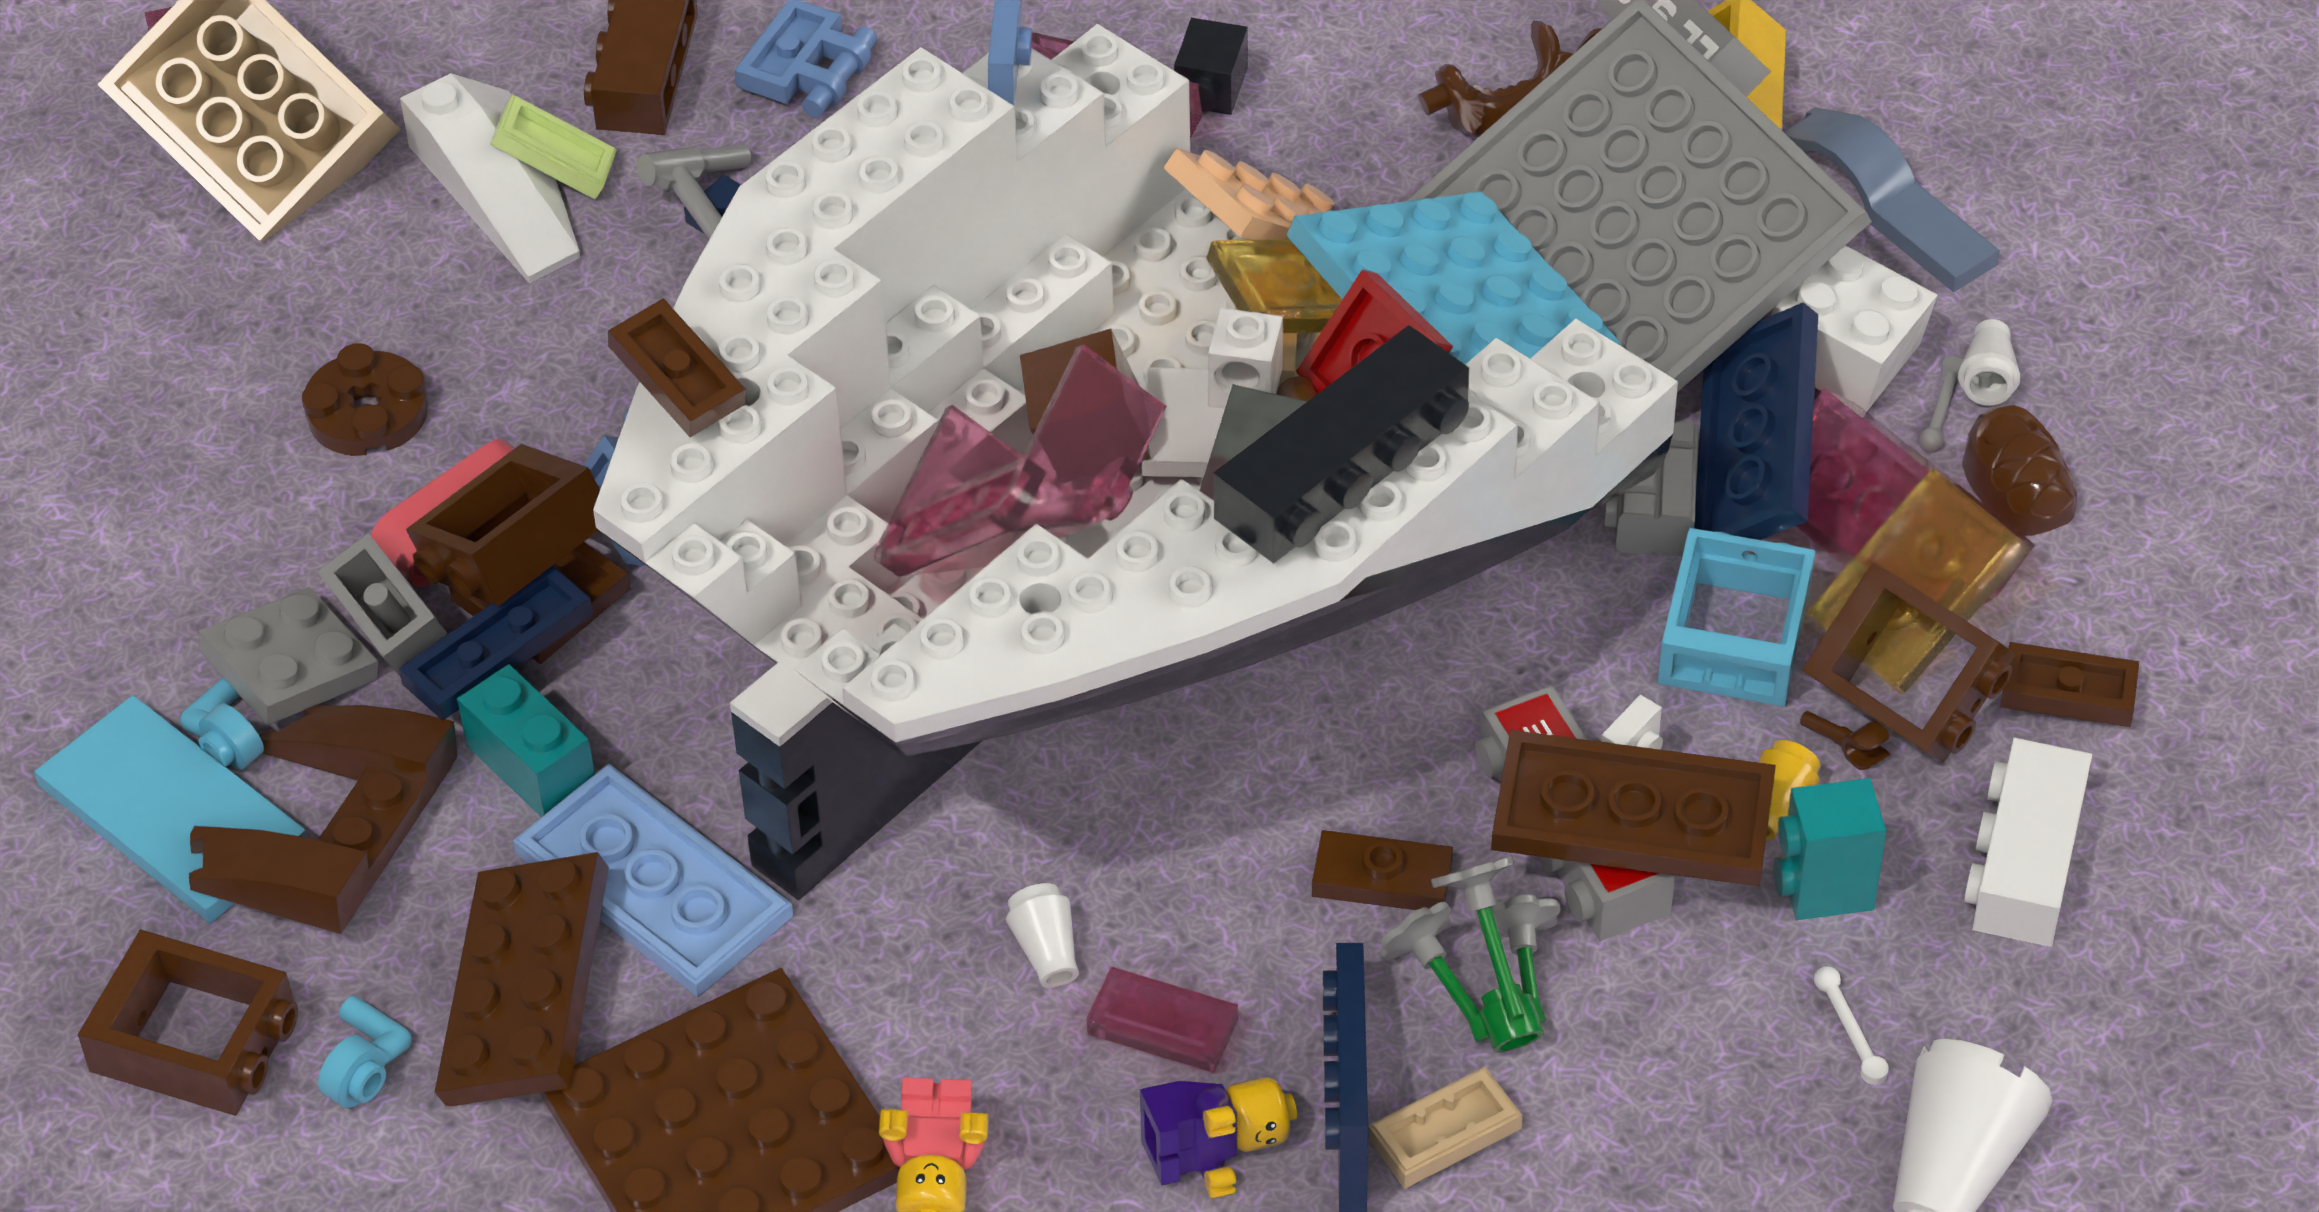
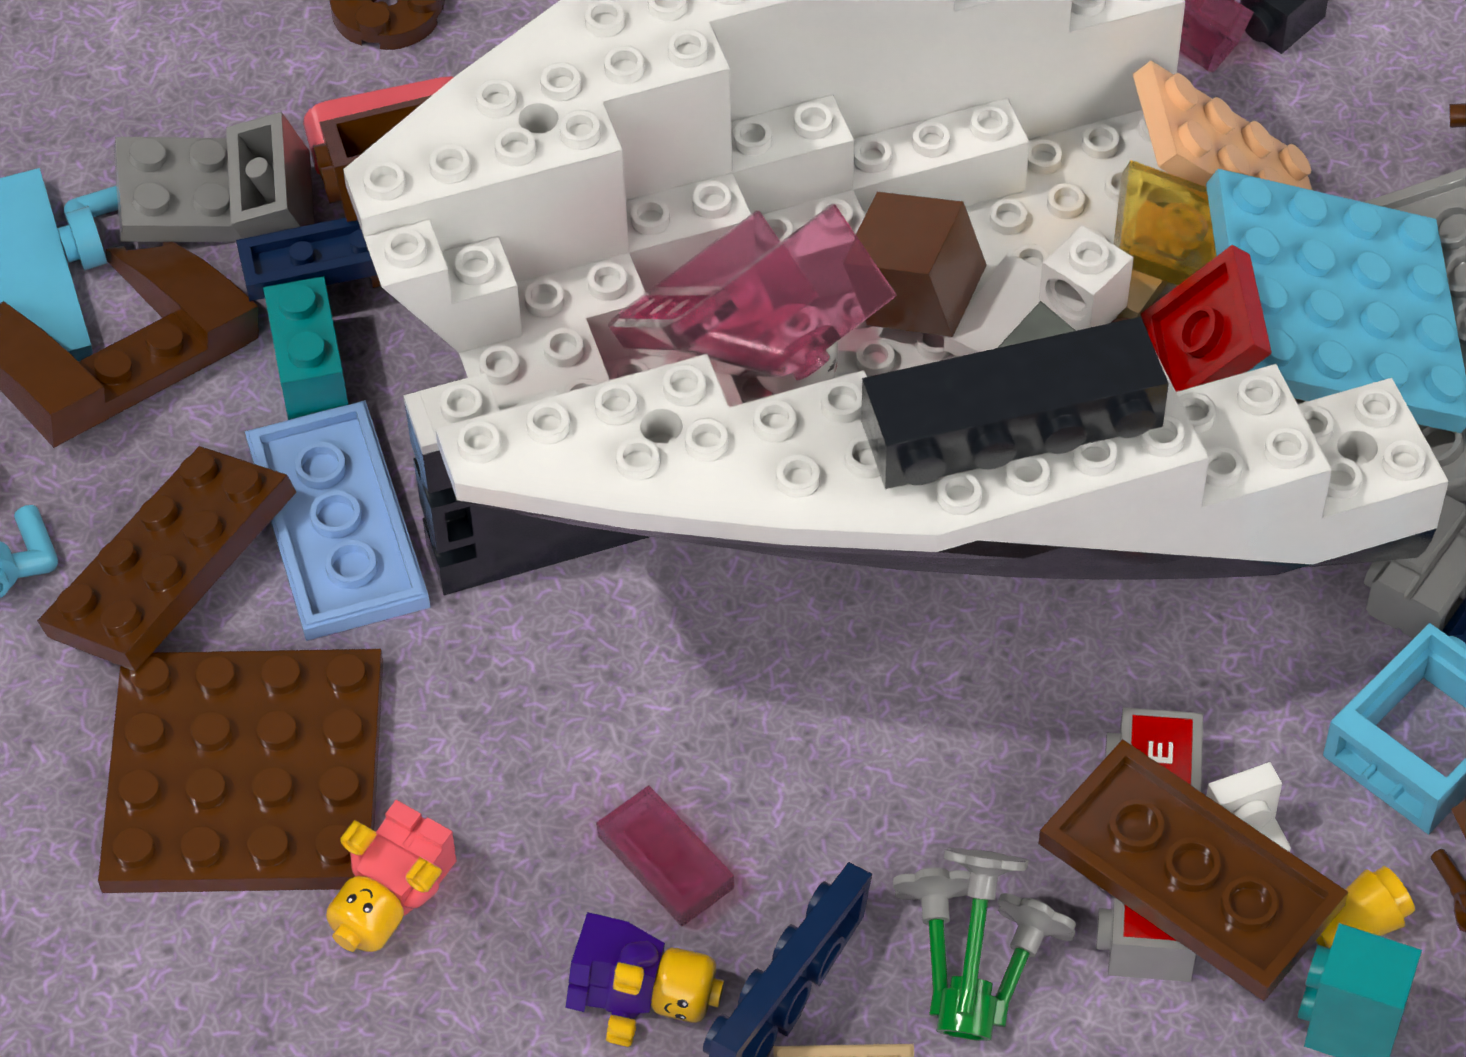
camera: 30 degrees right, 5 degrees up
reddish brown plate [608,298,746,437] -> none
white cone [1006,883,1079,988] -> none
reddish brown plate [1312,830,1453,910] -> none

